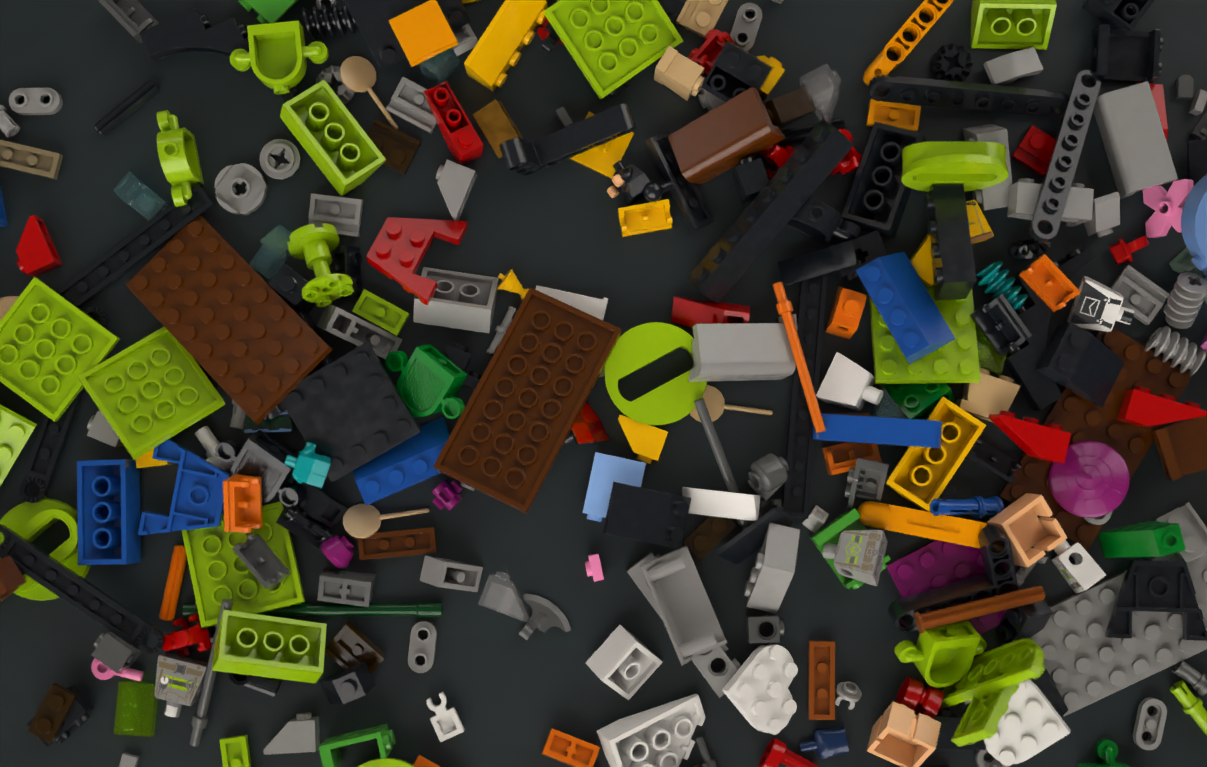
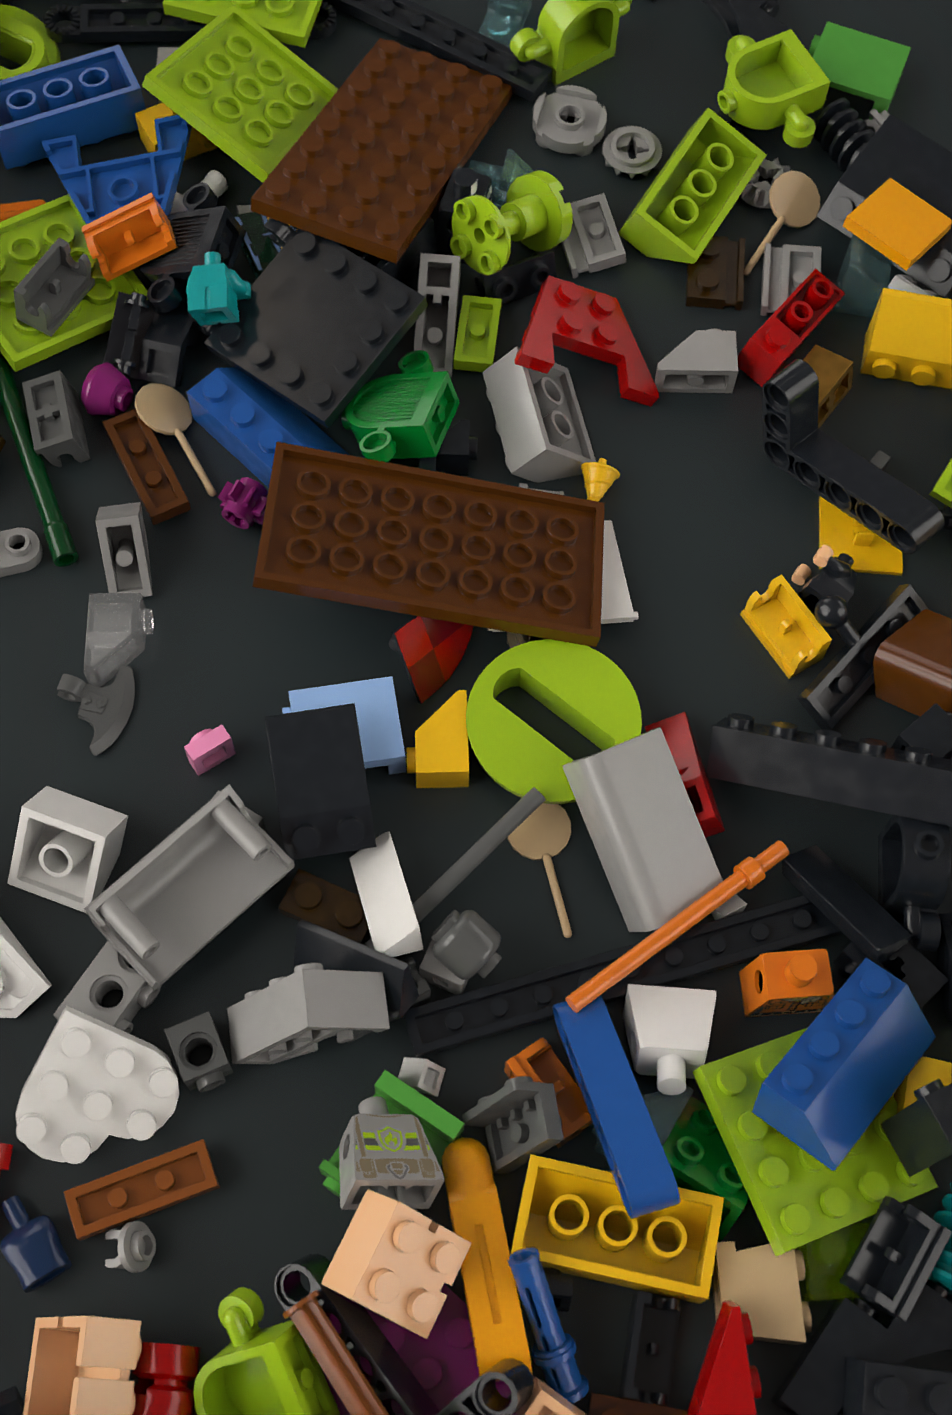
camera: 70 degrees right, 20 degrees down
none -> light nougat piece [321,1189,472,1339]

